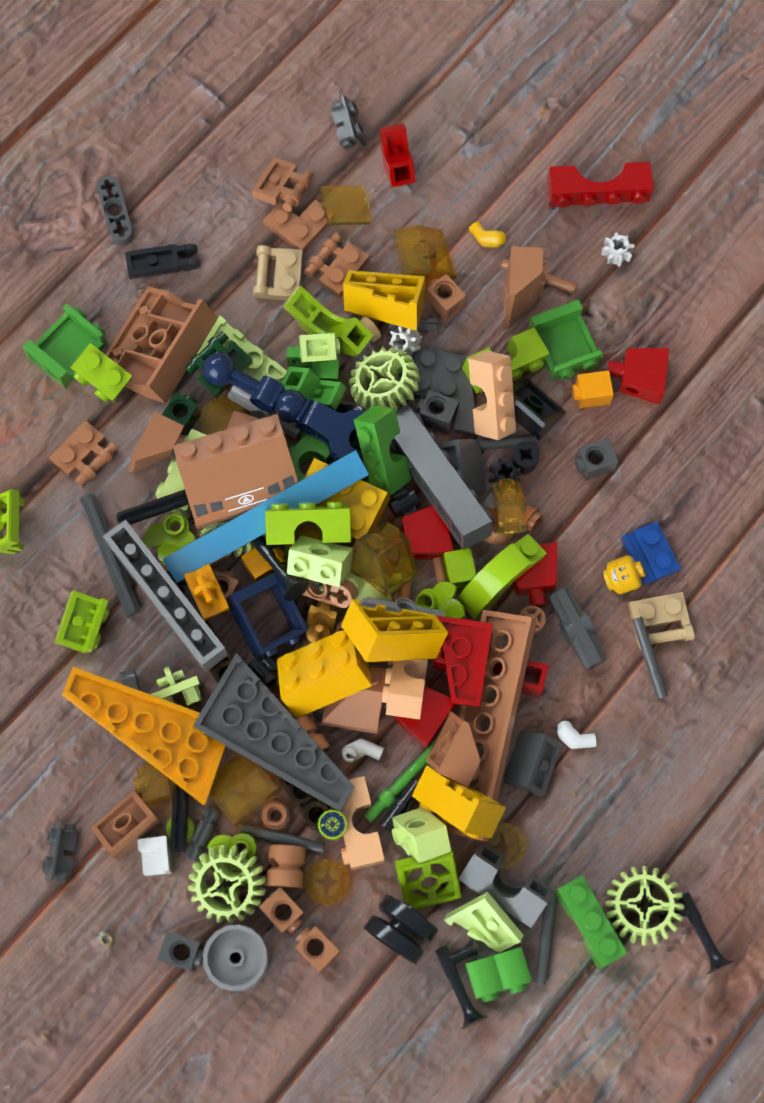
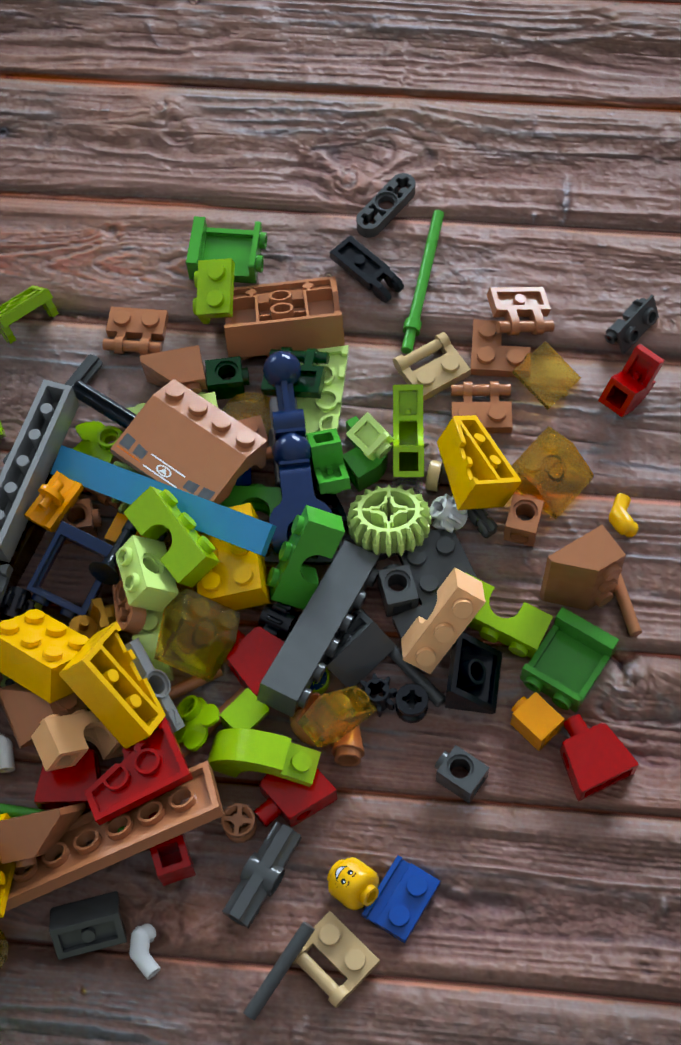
camera: 60 degrees right, 10 degrees down
none -> bright green bar [401,210,444,354]

